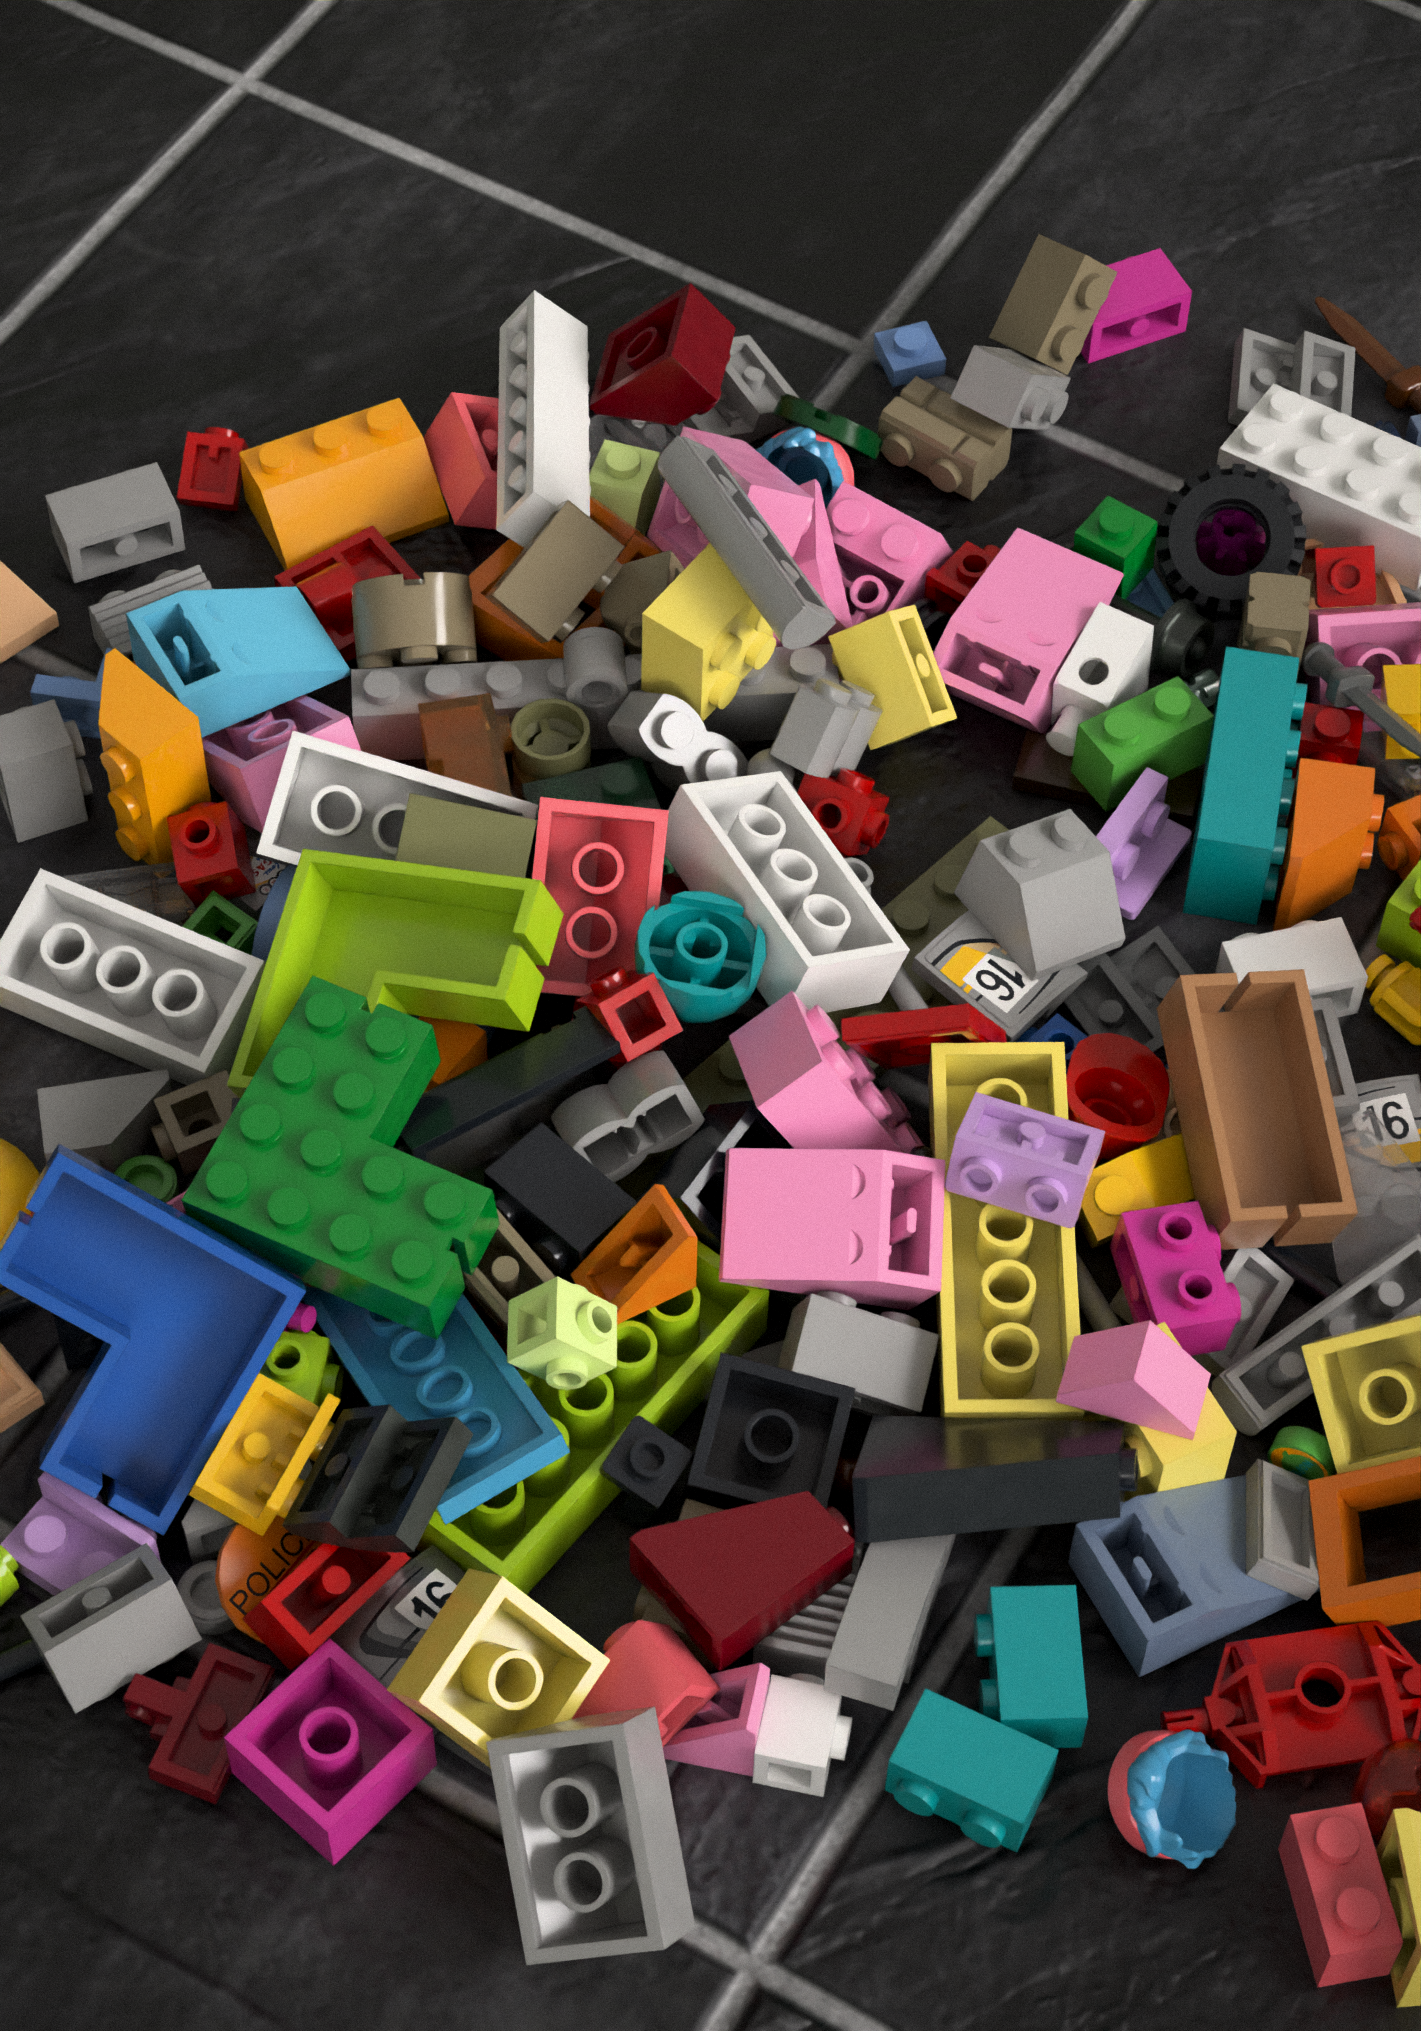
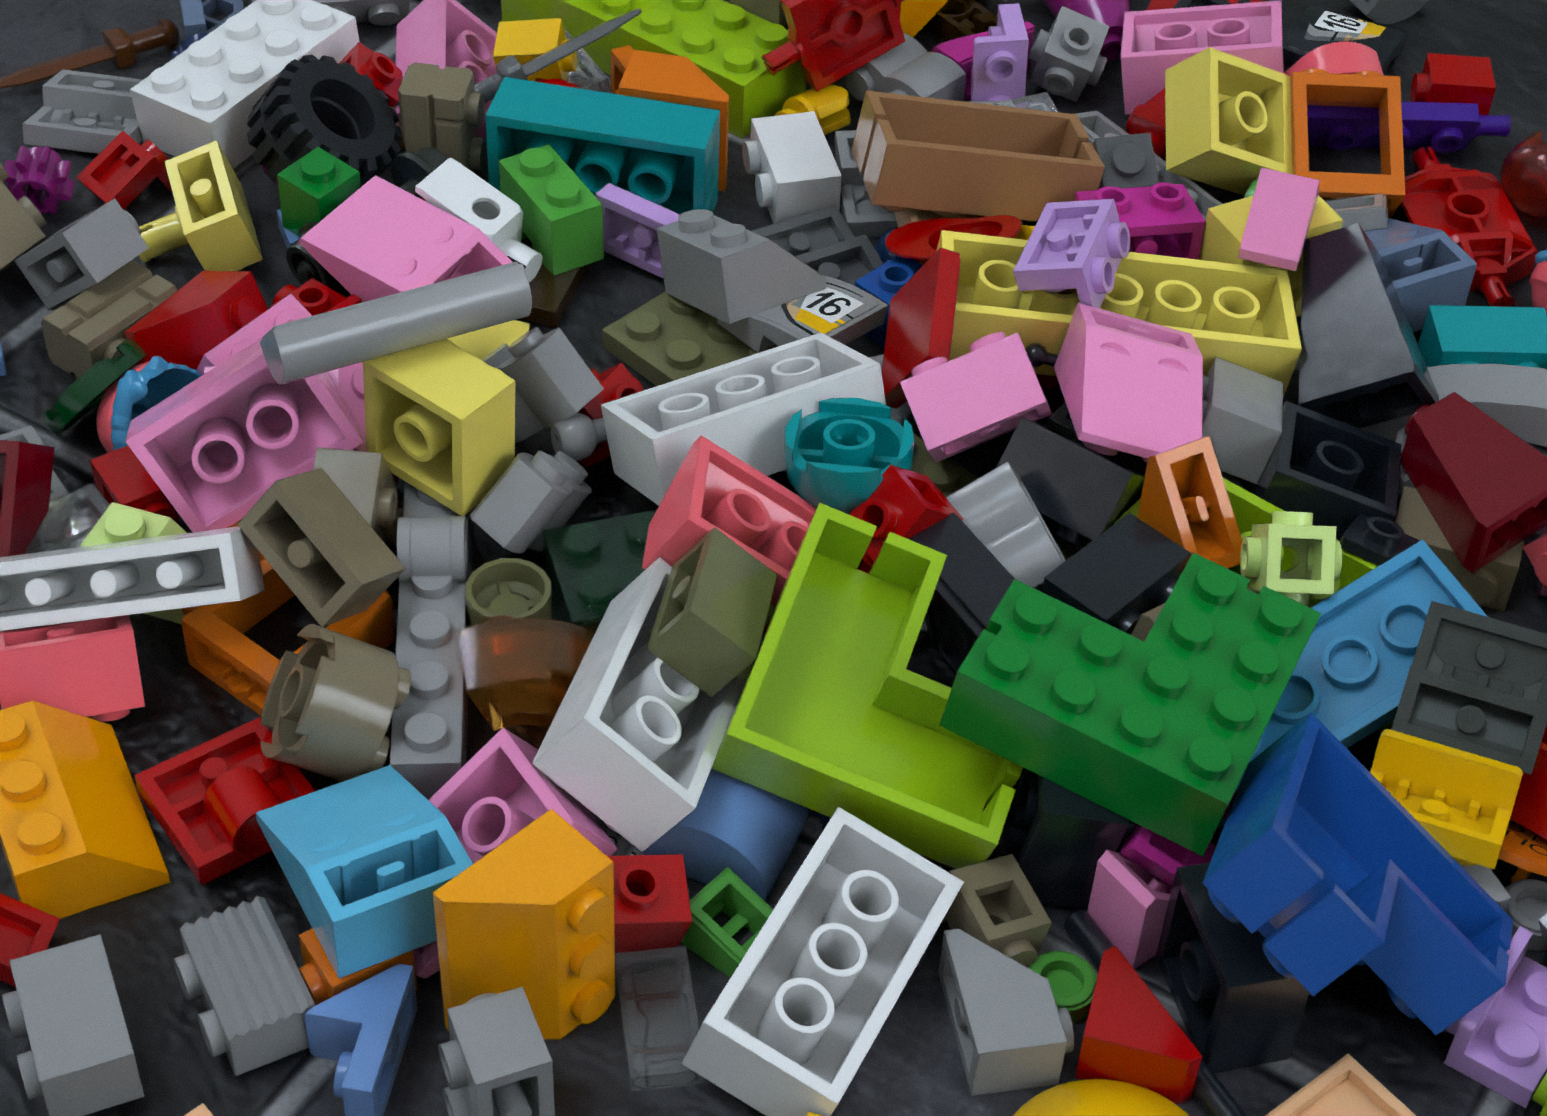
camera: 90 degrees left, 10 degrees down
none -> magenta gear [4,146,75,215]
none -> red bracket [76,130,172,210]
none -> red slope [124,271,268,369]
none -> light yellow brick [139,140,264,271]
none -> dark grey brick [1093,133,1159,189]

